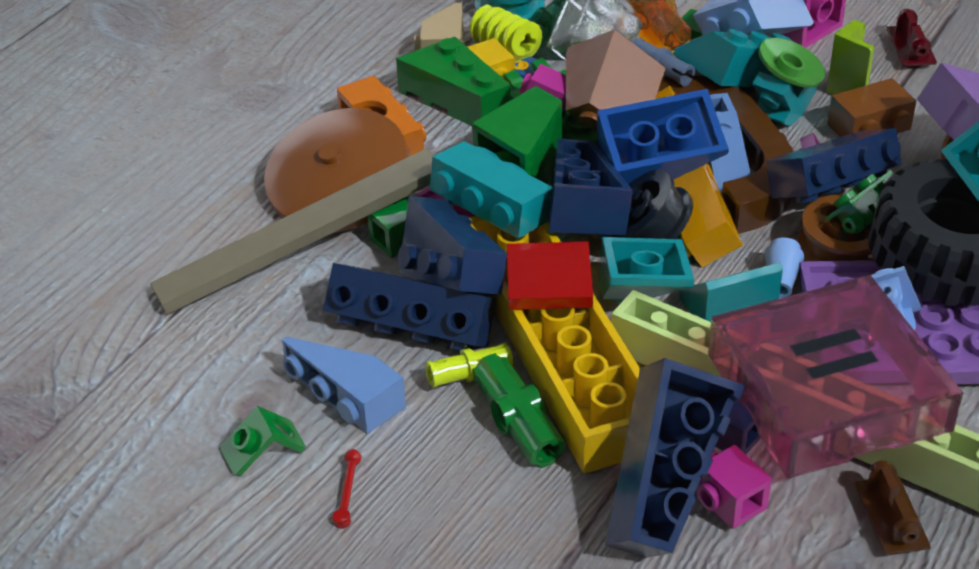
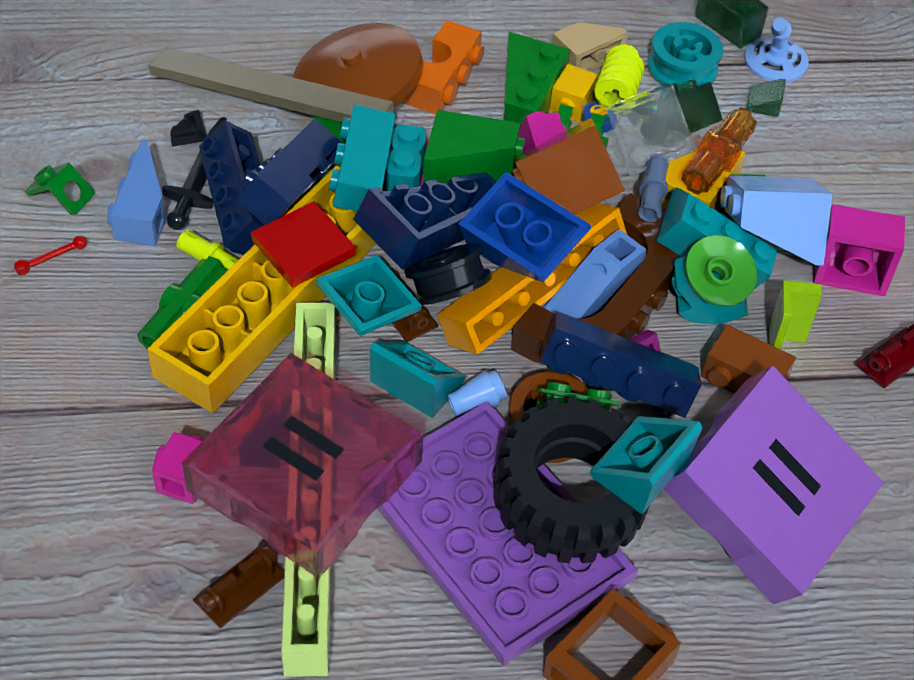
camera: 50 degrees right, 10 degrees up
dark blue wedge [605,358,746,558] -> none
light blue hinge [861,266,922,337] -> none
none -> black sword [162,117,227,230]
none -> black tile [170,110,205,147]

